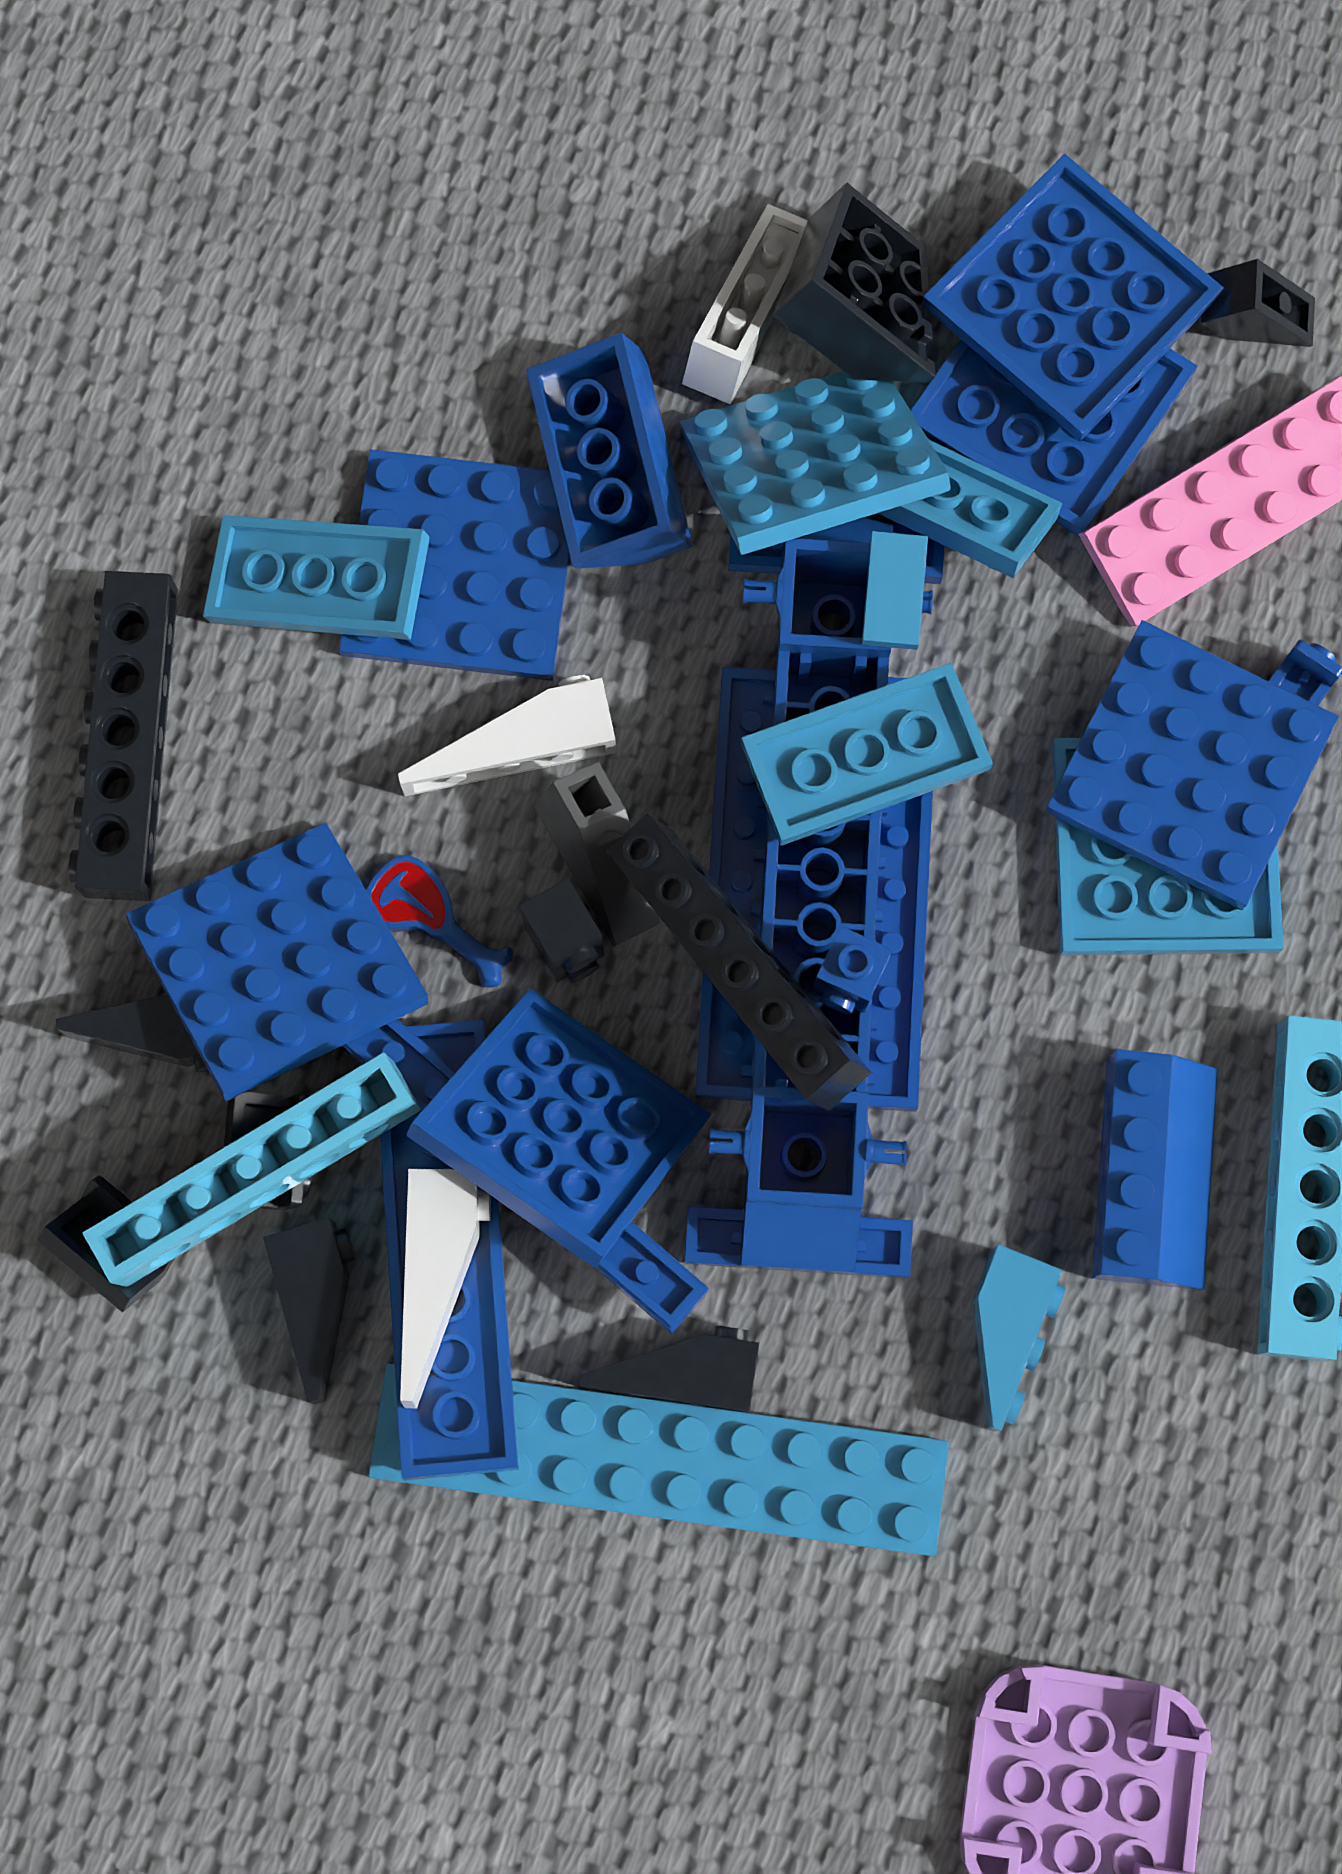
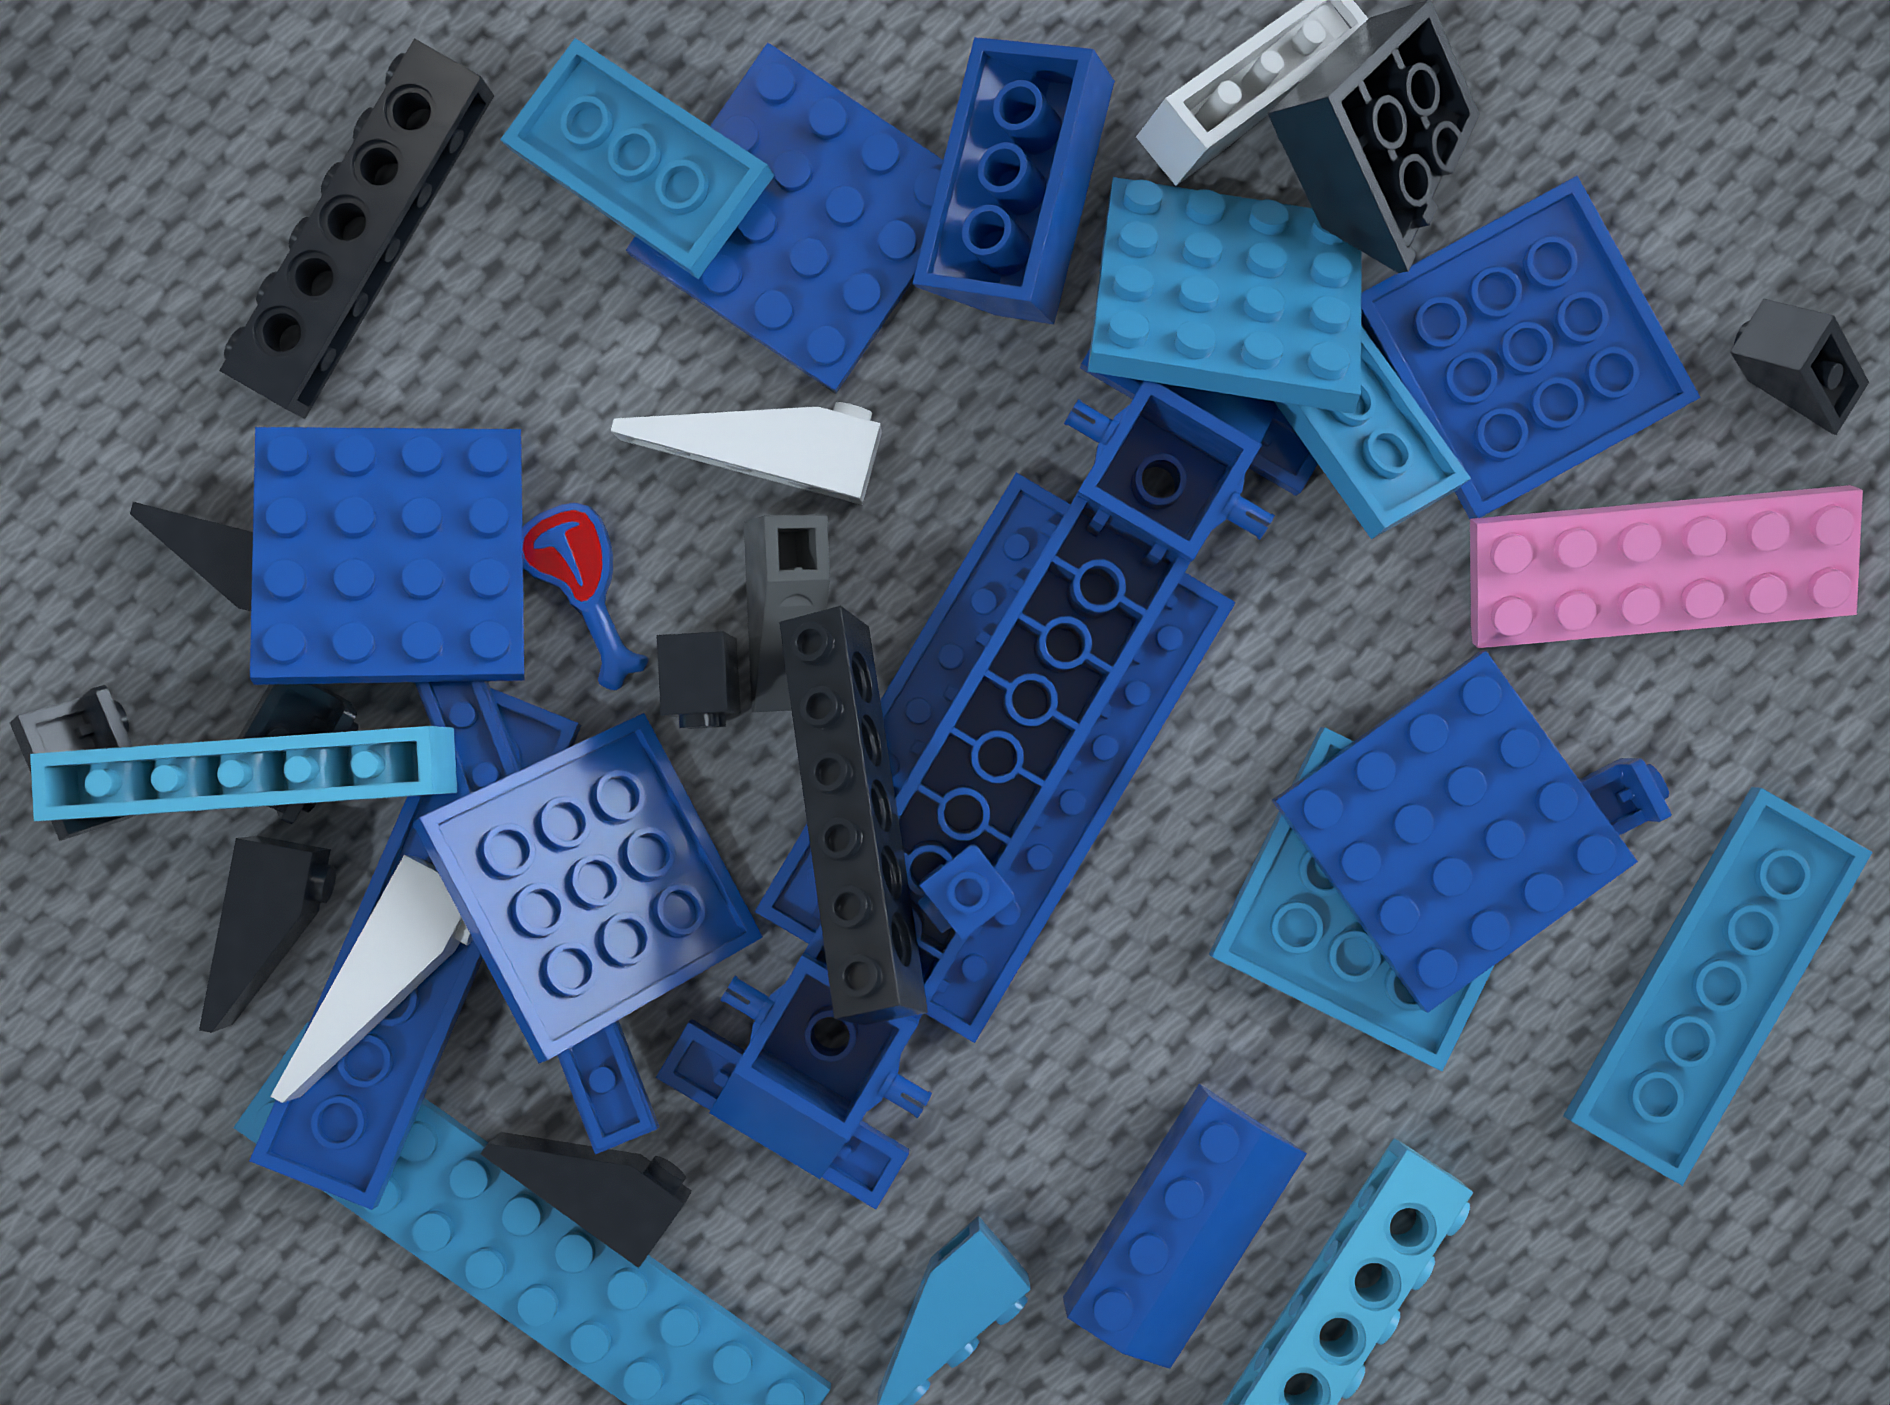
camera: 25 degrees right, 10 degrees up
dark azure plate [741,662,993,846] -> none
dark azure tile [861,531,928,650] -> none
blue plate [922,153,1224,442] -> none

